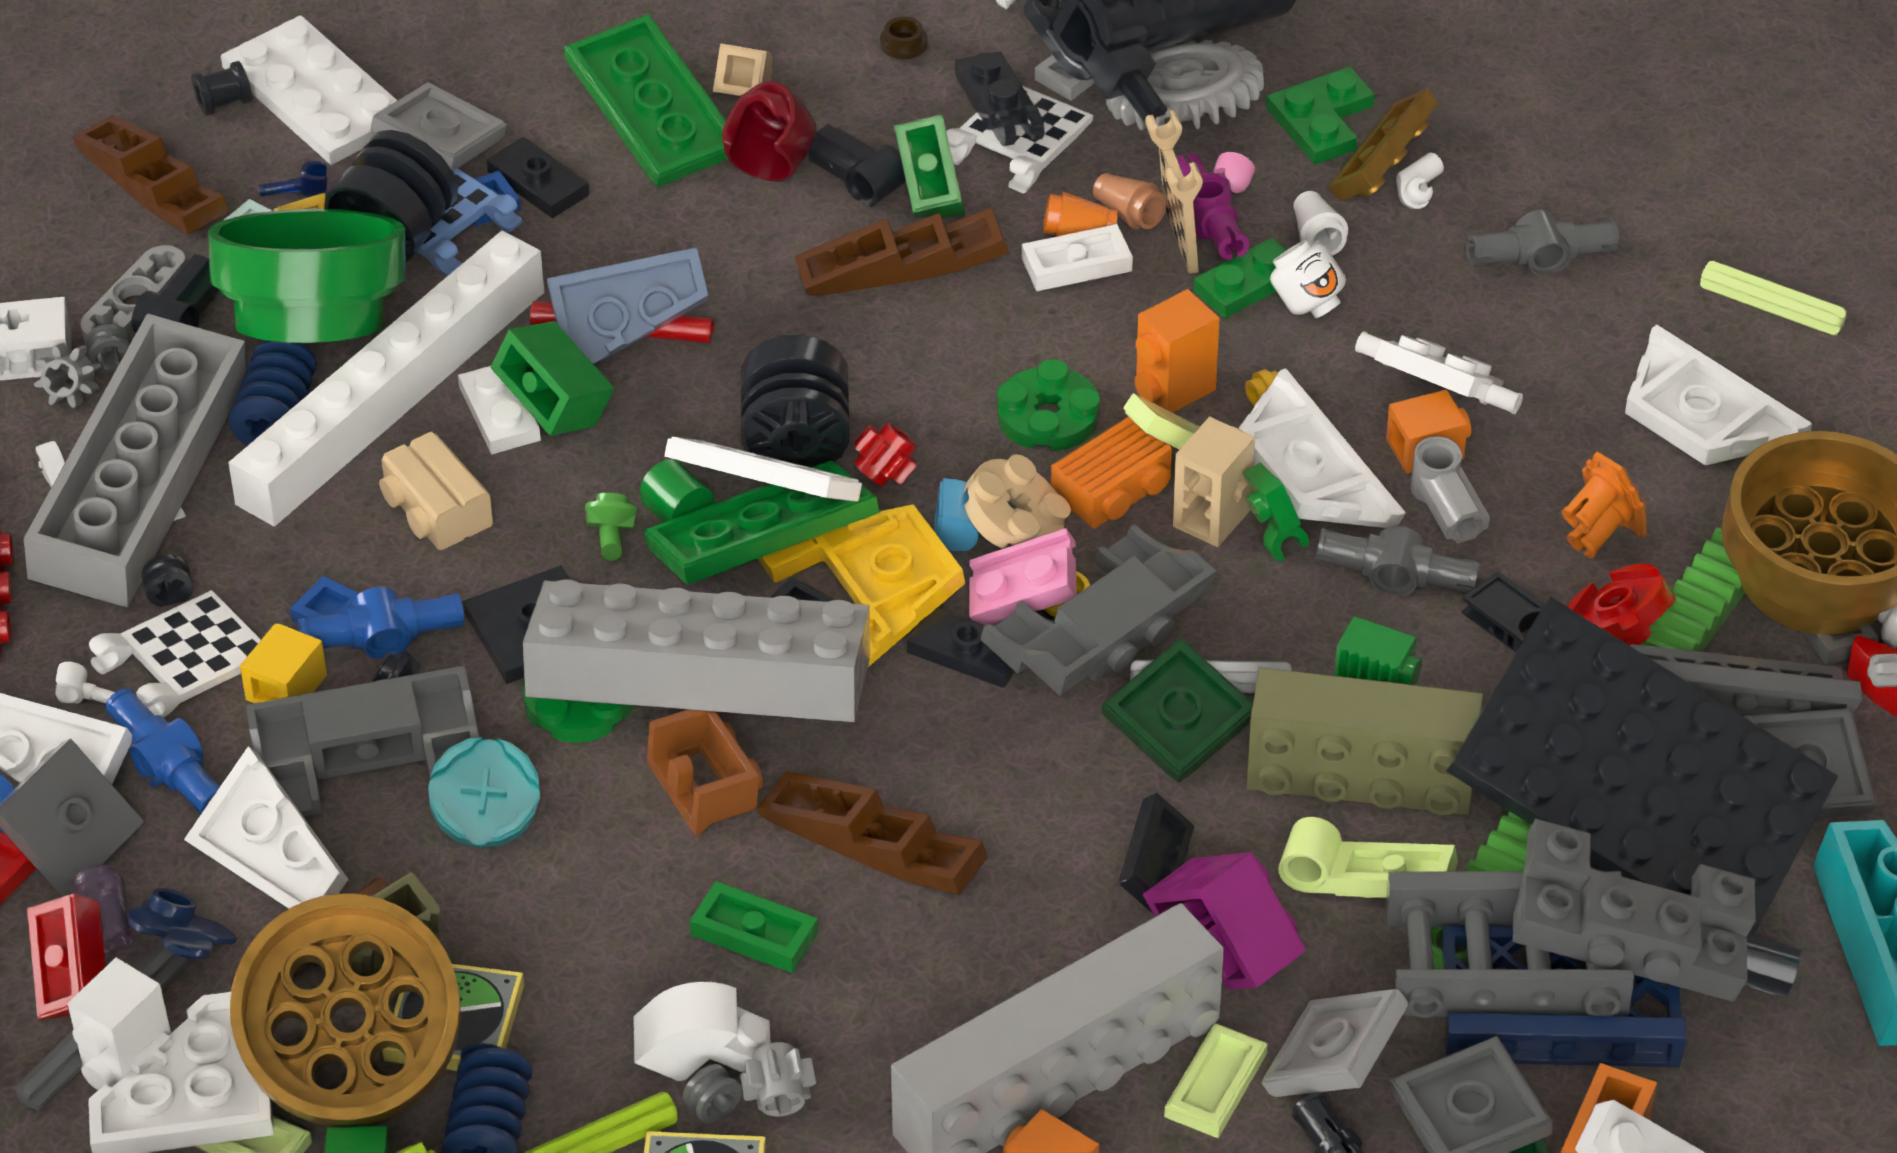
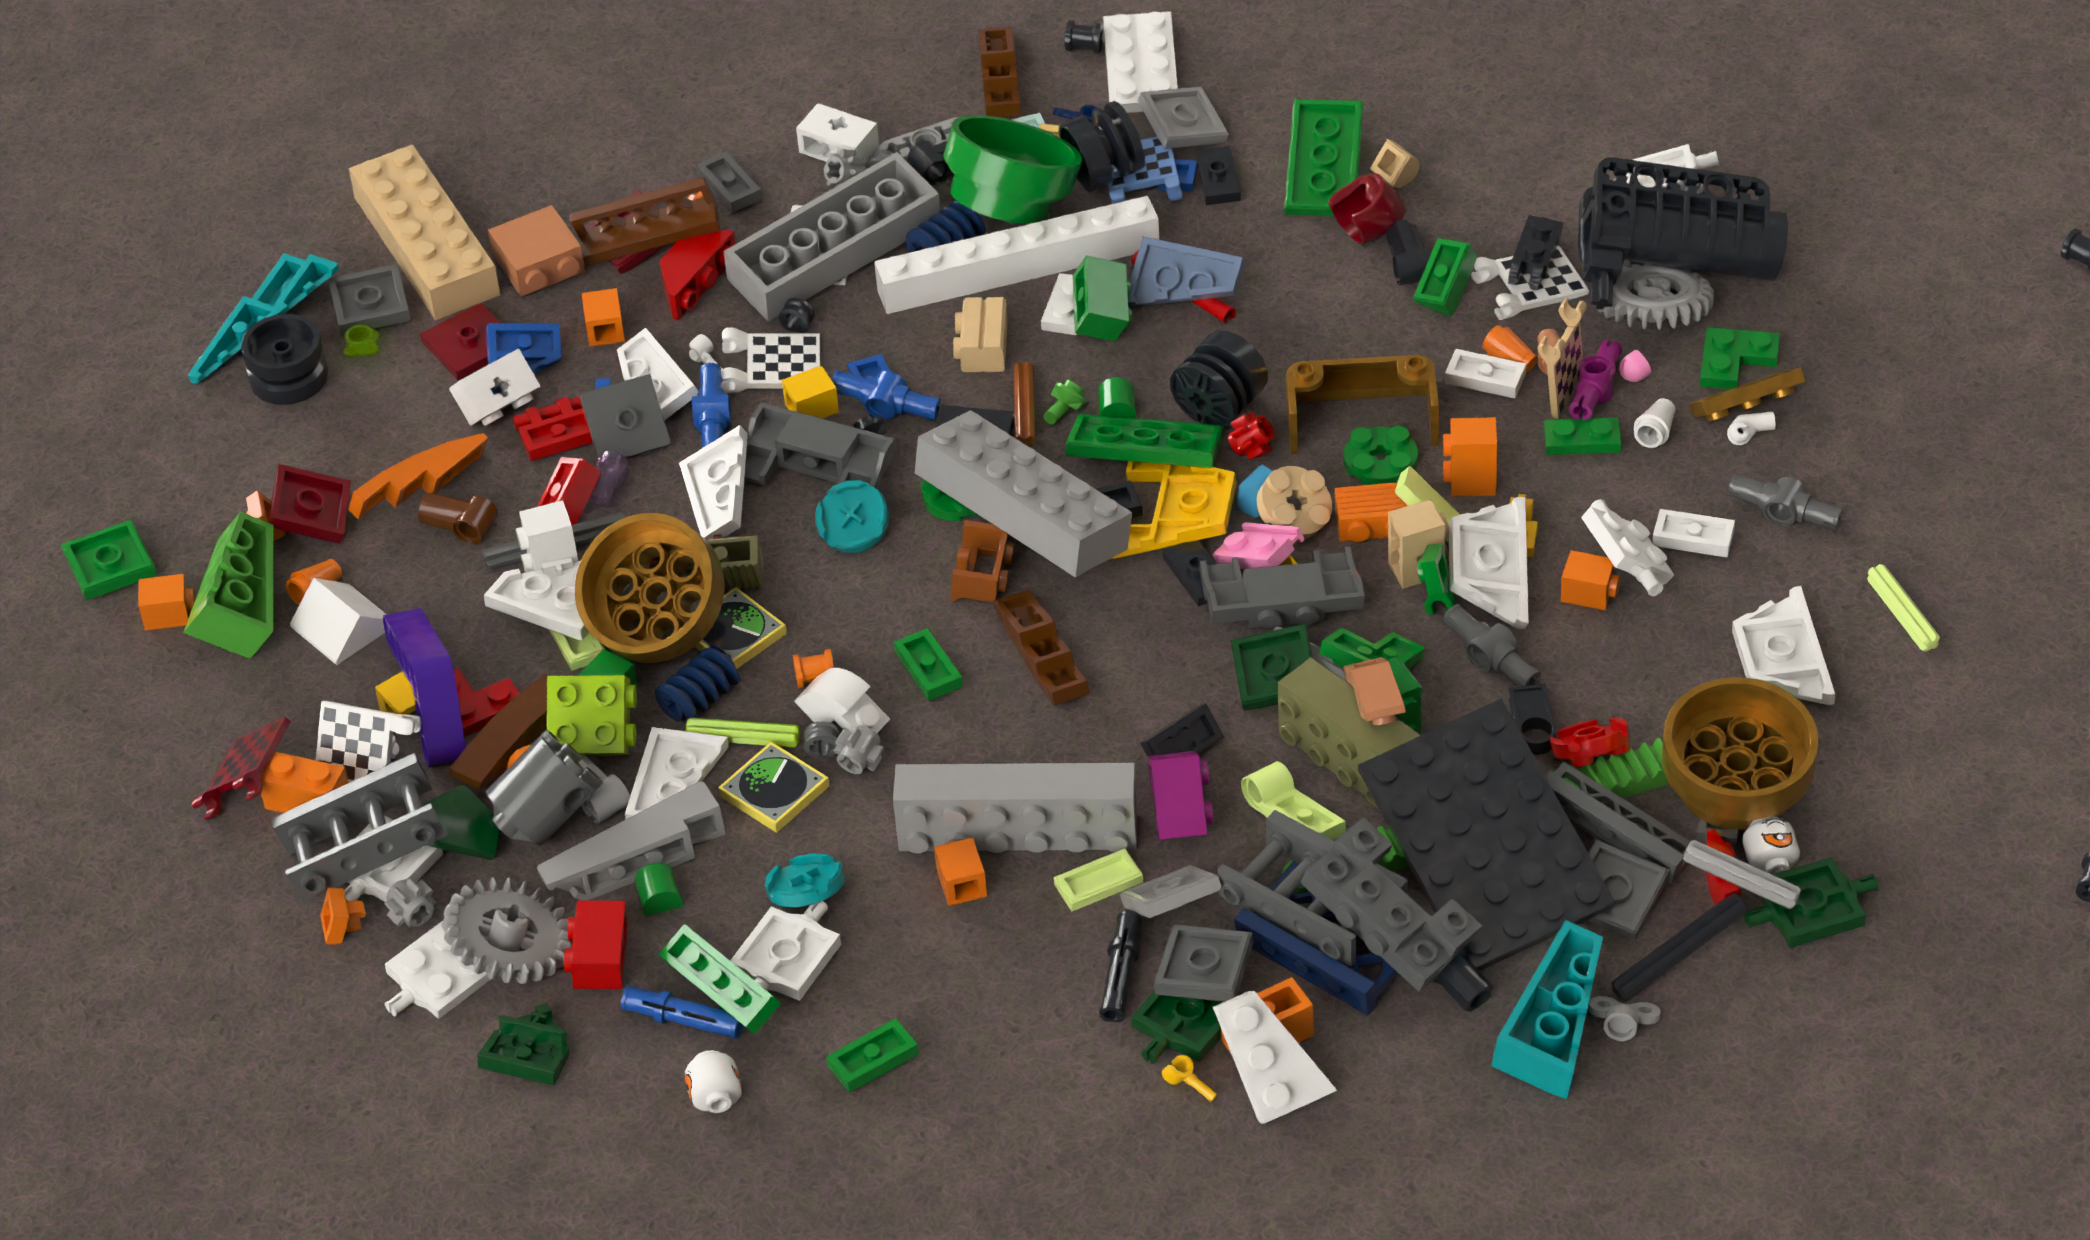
camera: 40 degrees right, 0 degrees up
dark blue plate [127,888,237,959] -> none
white tile [665,437,862,501] -> none
reddish brown slope [794,207,1009,296] -> none
dark brown plate [880,17,928,59] -> none
white head [1270,240,1346,318] -> none
light grey piece [1410,436,1490,543] -> none
orange connector [1561,451,1647,559] -> none
none -> orange bush [792,649,834,689]
none -> dark orange axle [1014,362,1036,447]
none -> pearl gold windscreen [1285,355,1439,454]
none -> green plate [1319,627,1425,670]
none -> nougat slope [1343,657,1406,725]
none -> white plate [1653,509,1735,558]

